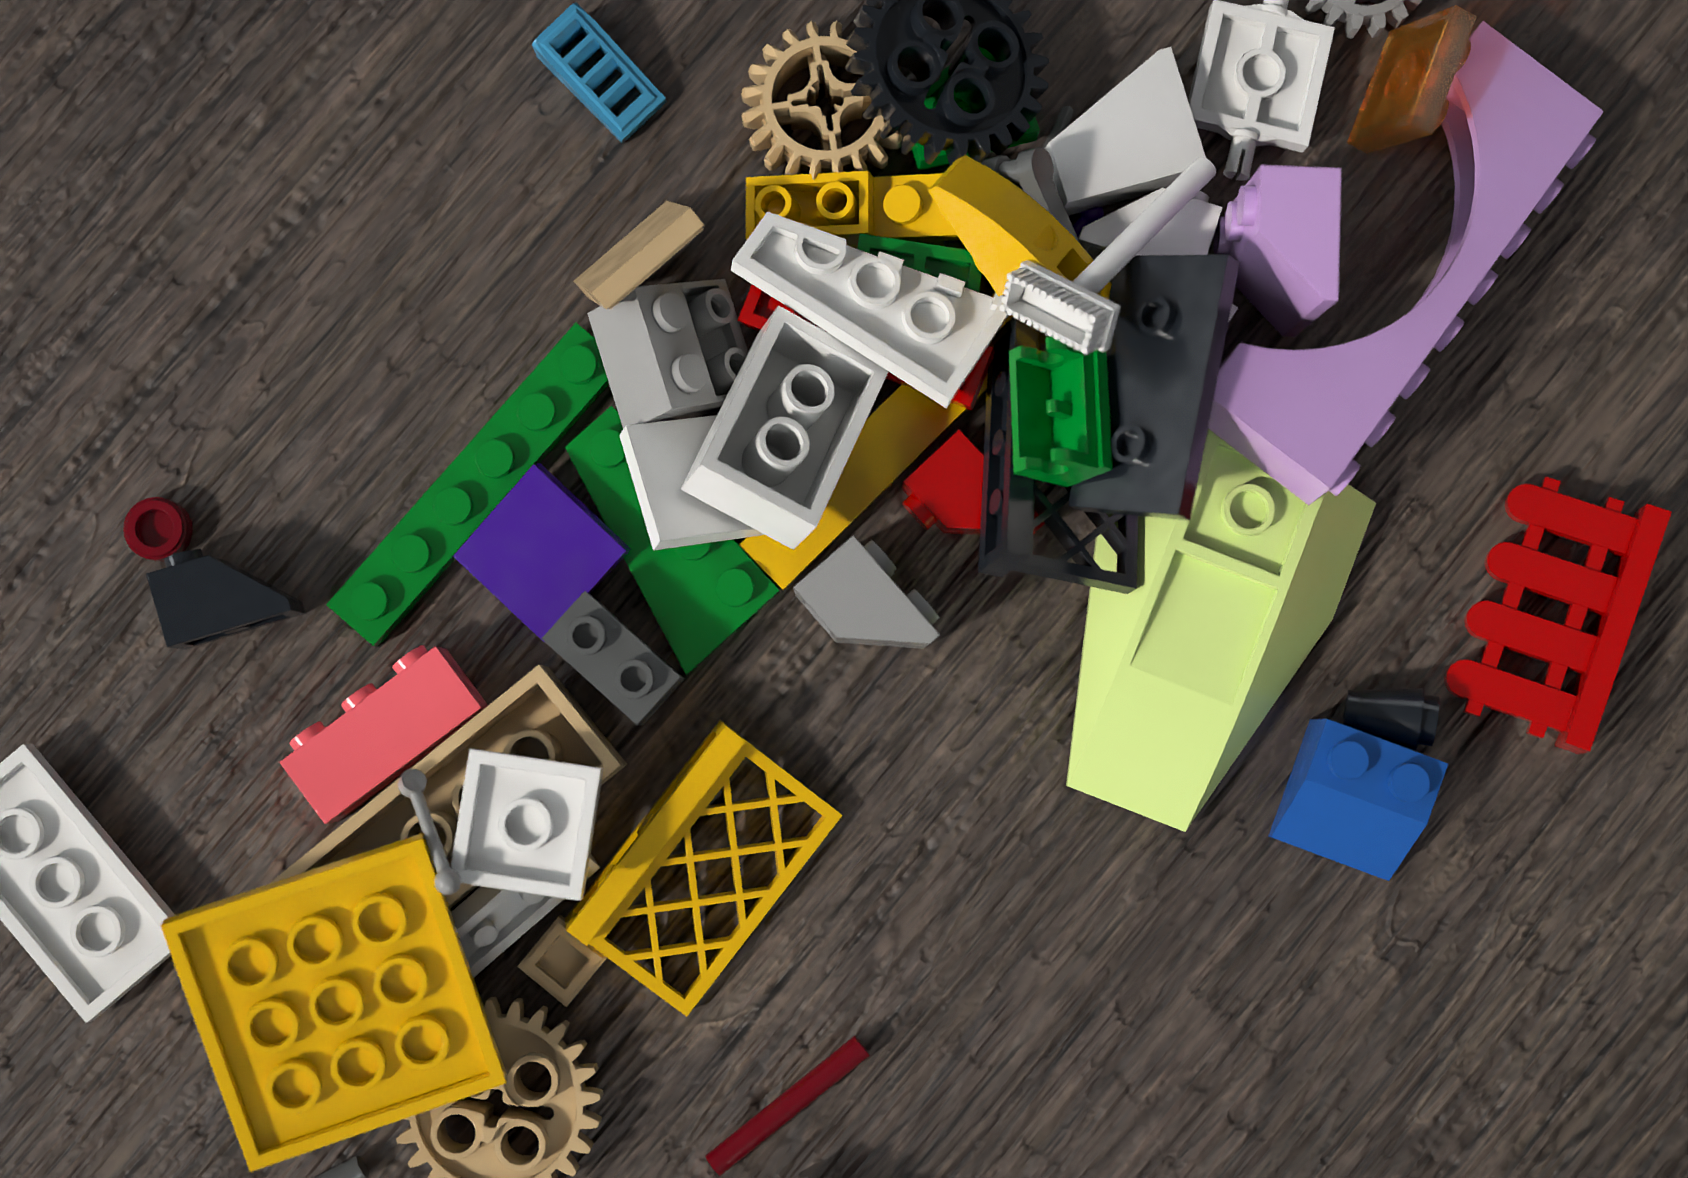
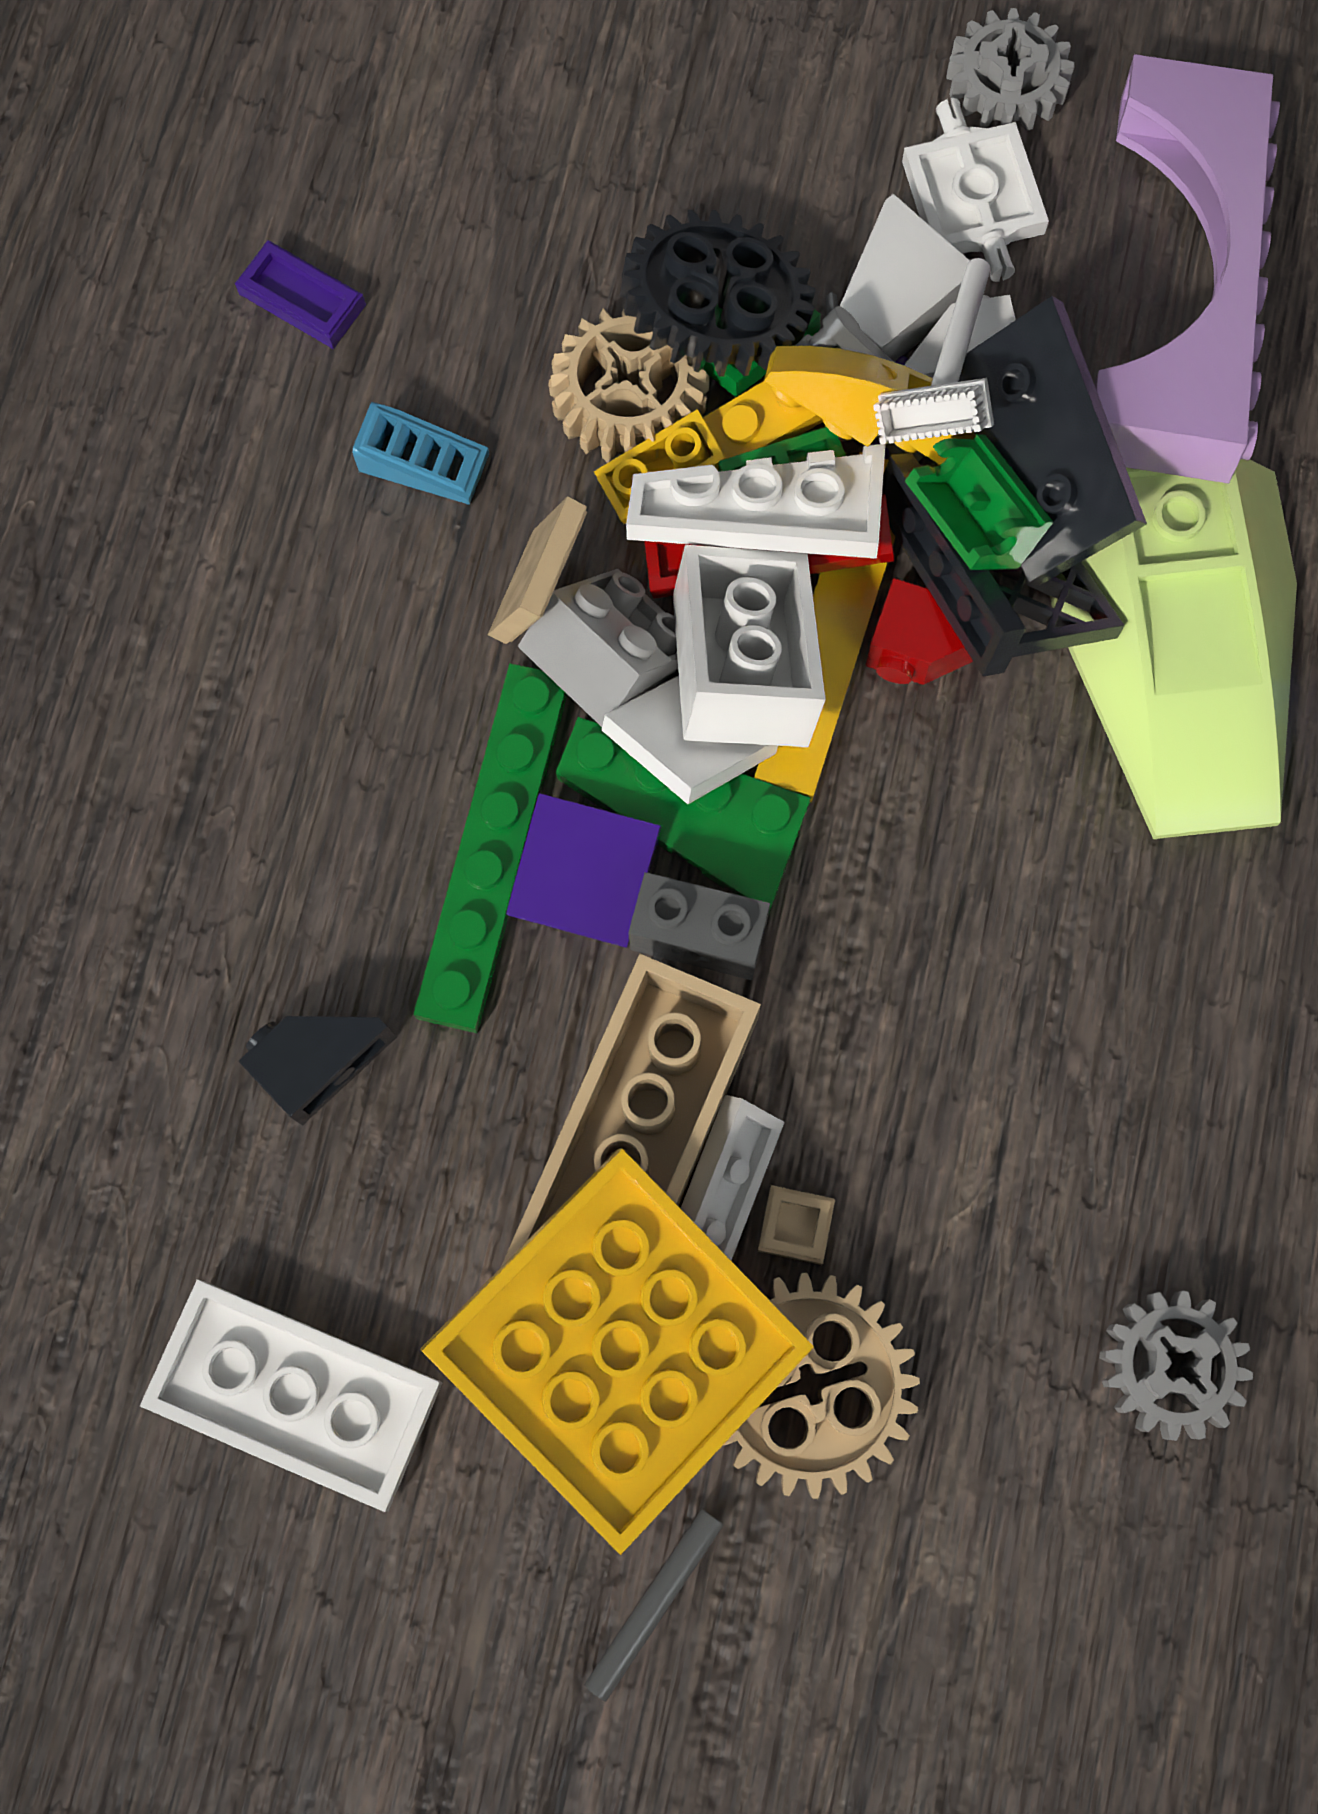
camera: 15 degrees left, 10 degrees down
dark red tile [123,497,193,561] -> none
coral brick [279,645,488,824] -> none
light grey hinge [398,769,461,895] -> none
white plate [451,749,603,901] -> none
yellow fence [565,720,842,1017] -> none
dark red bar [705,1035,870,1176] -> none
light grey slope [794,536,939,649] -> none
lavender slope [1213,165,1341,337] -> none
clear orange plate [1347,5,1477,153] -> none

